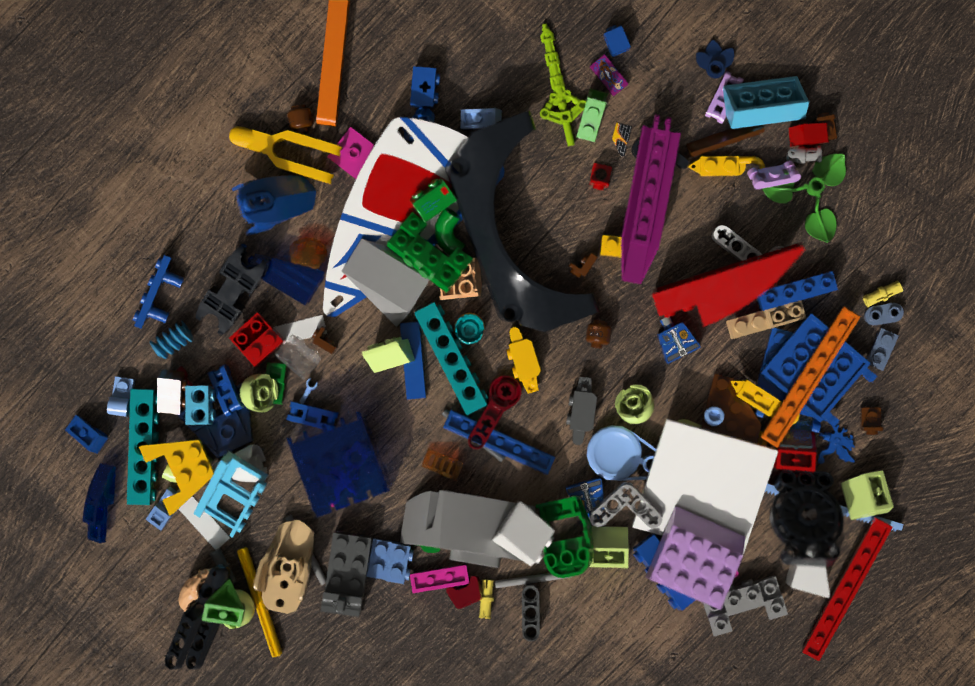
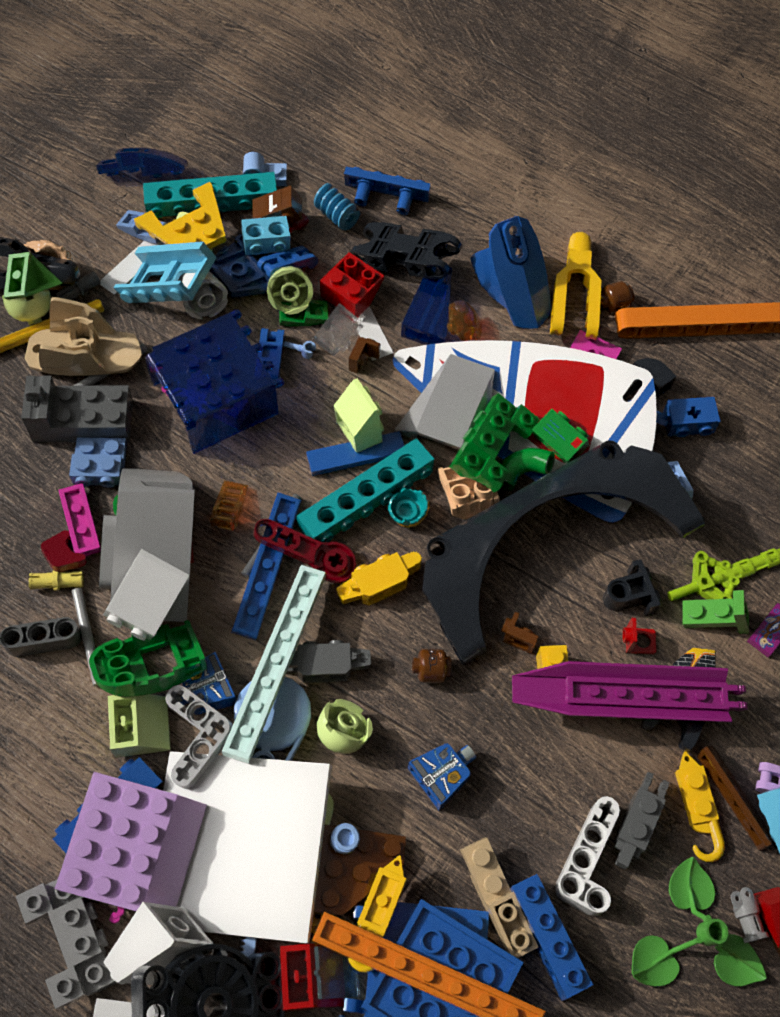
camera: 85 degrees right, 25 degrees down
blue plate [65,415,109,454] -> none
red slope [652,242,804,327] -> none
lavender plate [747,161,801,189] -> none
none -> white slope [103,902,213,985]
none -> light aqua plate [222,565,326,764]
none -> black pin [602,559,661,617]
none -> dark grey hinge [614,772,669,870]
none -> black brick [623,358,677,399]

